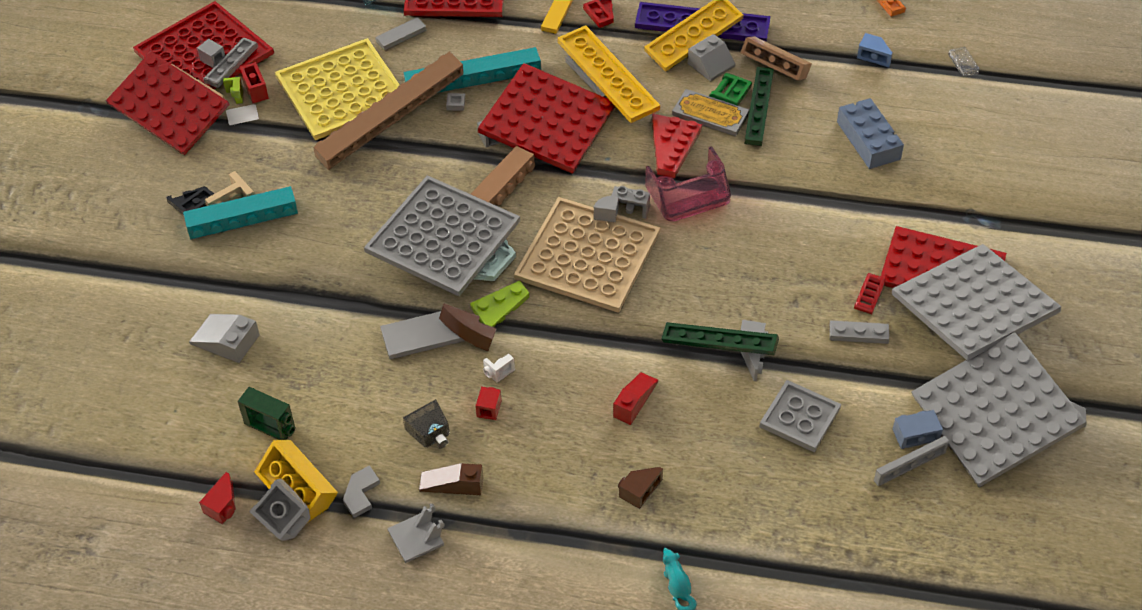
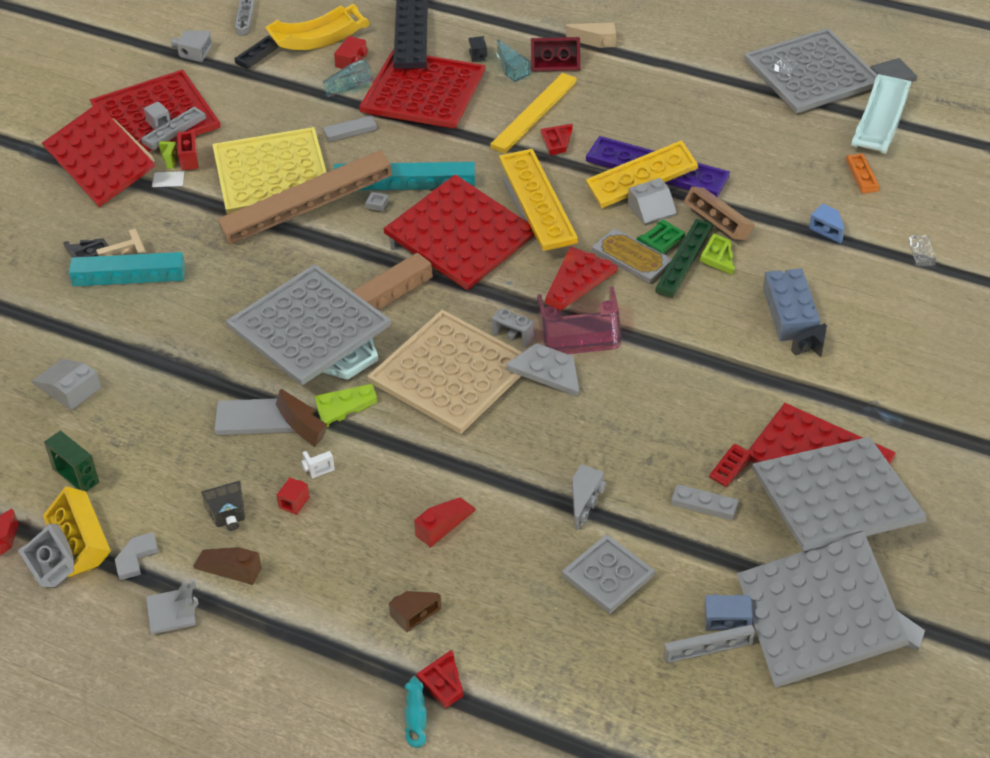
camera: 15 degrees right, 5 degrees down
light grey brick [594,196,619,222] -> none
dark green plate [661,322,779,356] -> none
none -> red wing [416,650,464,709]
none -> light grey wing [505,343,579,396]
none -> lime wing [699,233,735,275]
none -> black slope [791,323,827,357]

